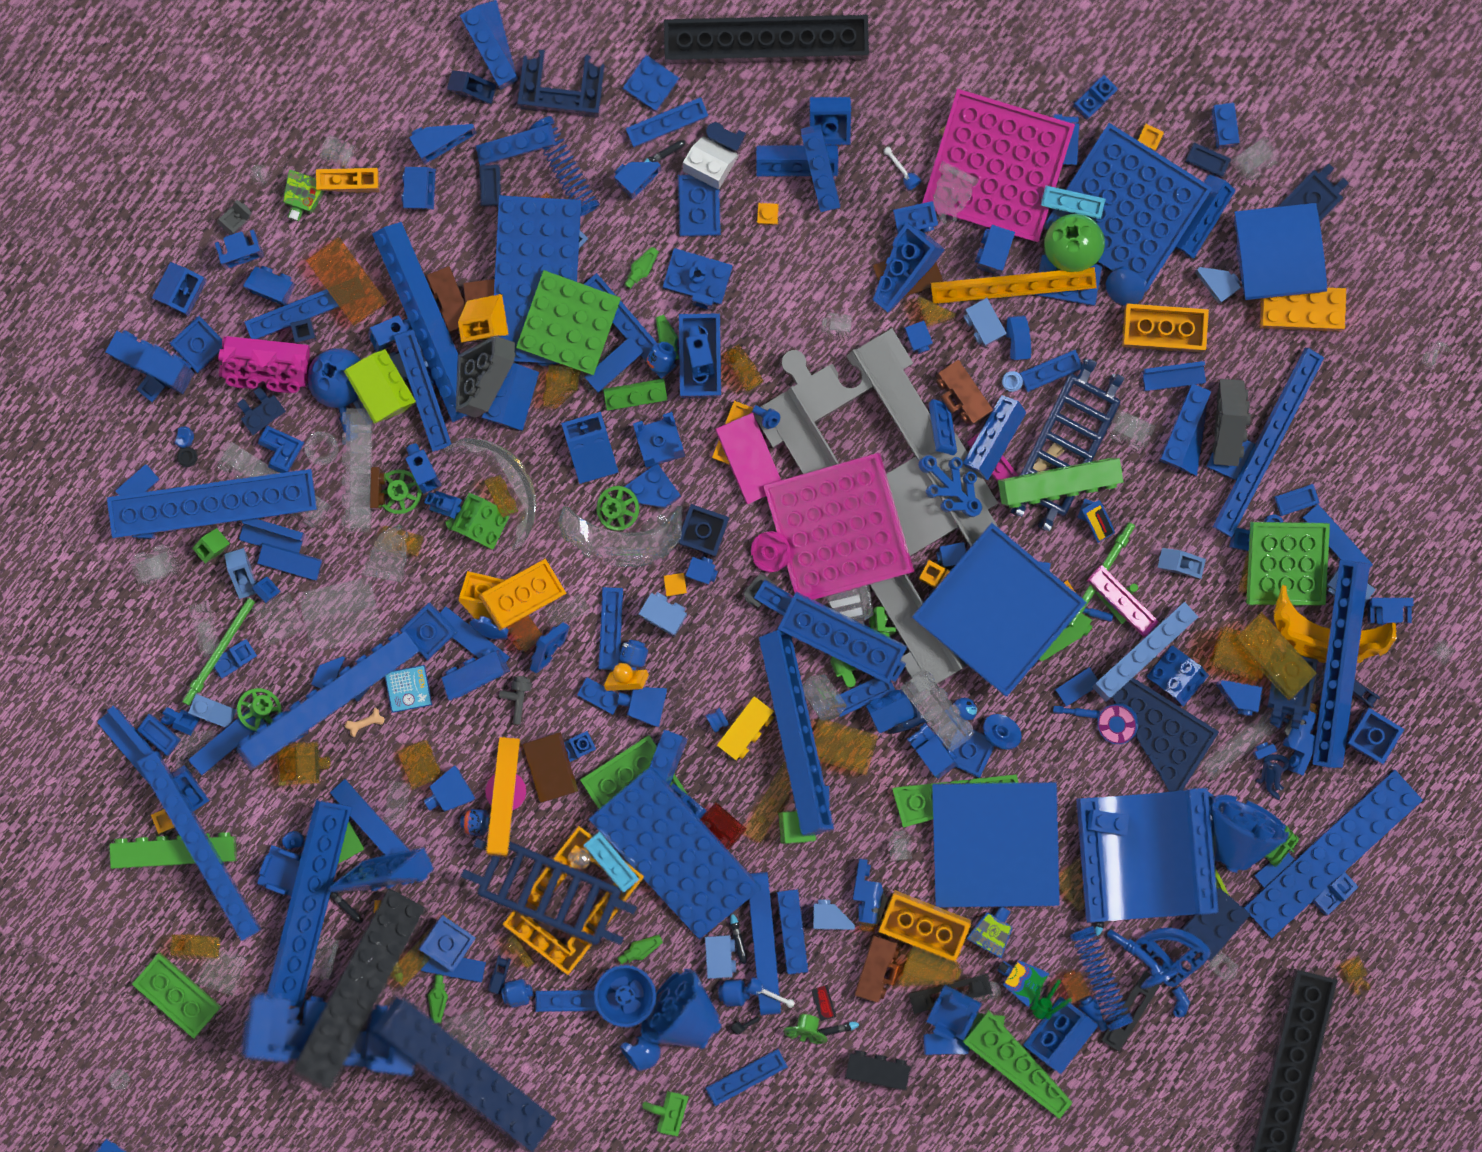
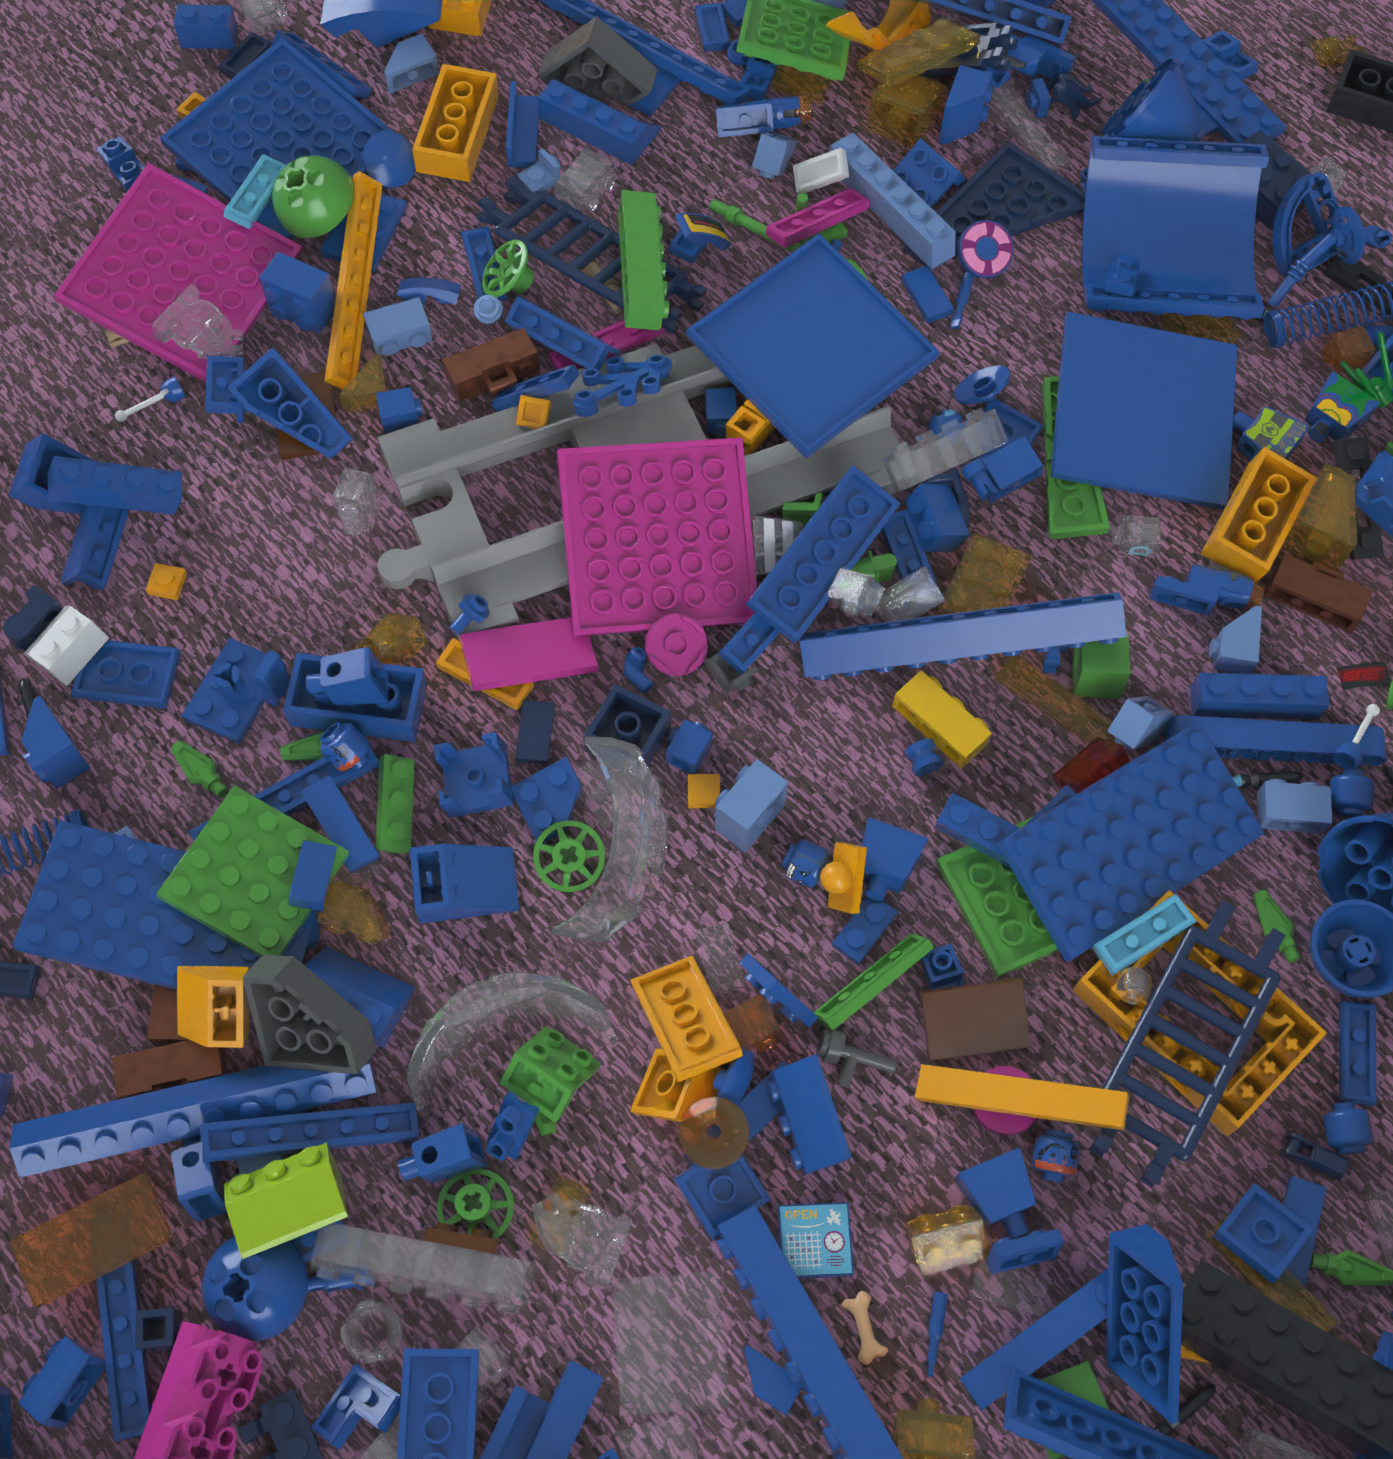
camera: 80 degrees left, 20 degrees down
clear yellow plate [484,475,519,518] -> none
clear yellow plate [507,934,534,968] -> none
blue tile [599,587,623,670] -> none
none -> blue slope [289,840,337,911]
none -> bright green wheel [482,239,534,297]
none -> light orange tile [515,395,552,429]
none -> dark blue tile [515,700,555,765]
none -> medium blue bracket [516,148,561,195]
none -> blue arm [623,647,654,695]
none -> clear orange dish [678,1097,749,1169]
none -> blue plate [716,96,812,137]
none -> white tile [793,148,849,194]
none -> bright green tile [813,933,934,1031]
none -> clear brick [827,568,885,617]
none -> blue piece [927,1292,948,1377]
none -> blue plate [986,1229,1064,1275]
none -> medium blue brick [1107,696,1174,750]

